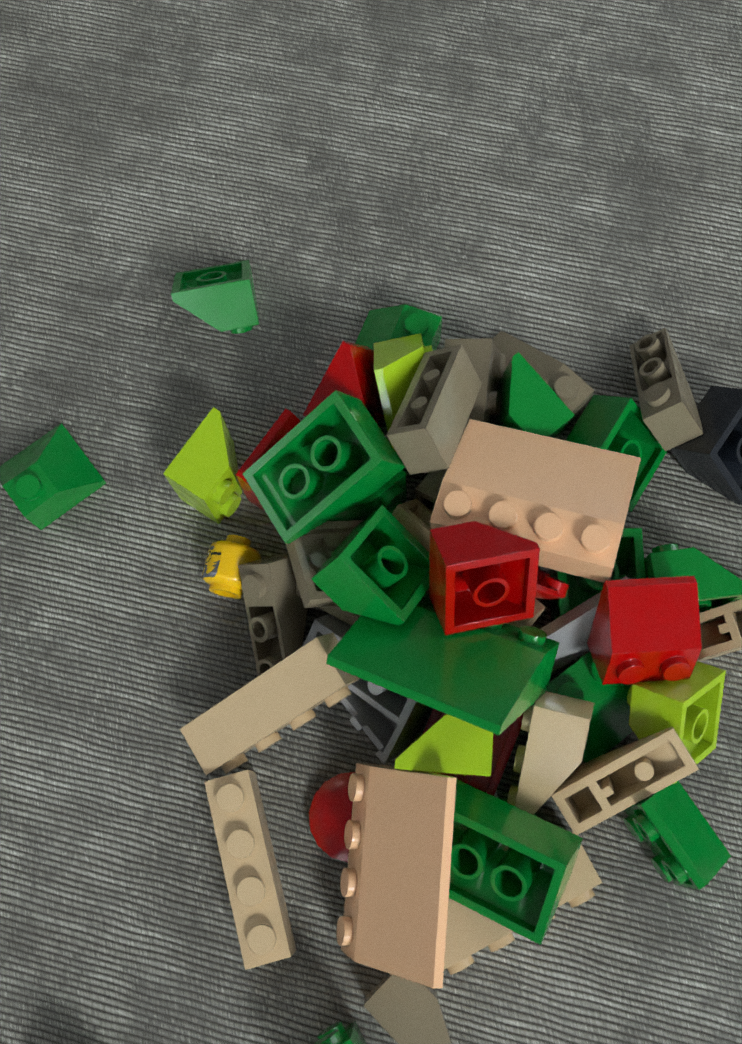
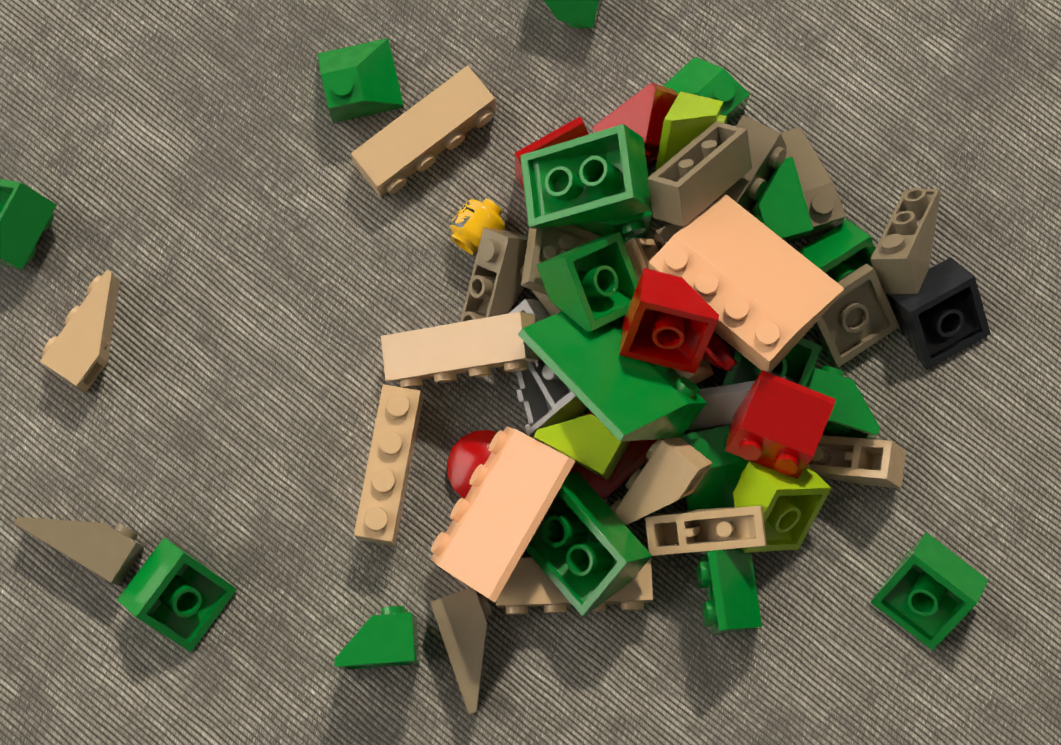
camera: 20 degrees right, 5 degrees up
lime slope [163,407,242,524] -> none
none -> tan brick [350,65,496,198]
none -> dark tan plate [814,264,900,368]

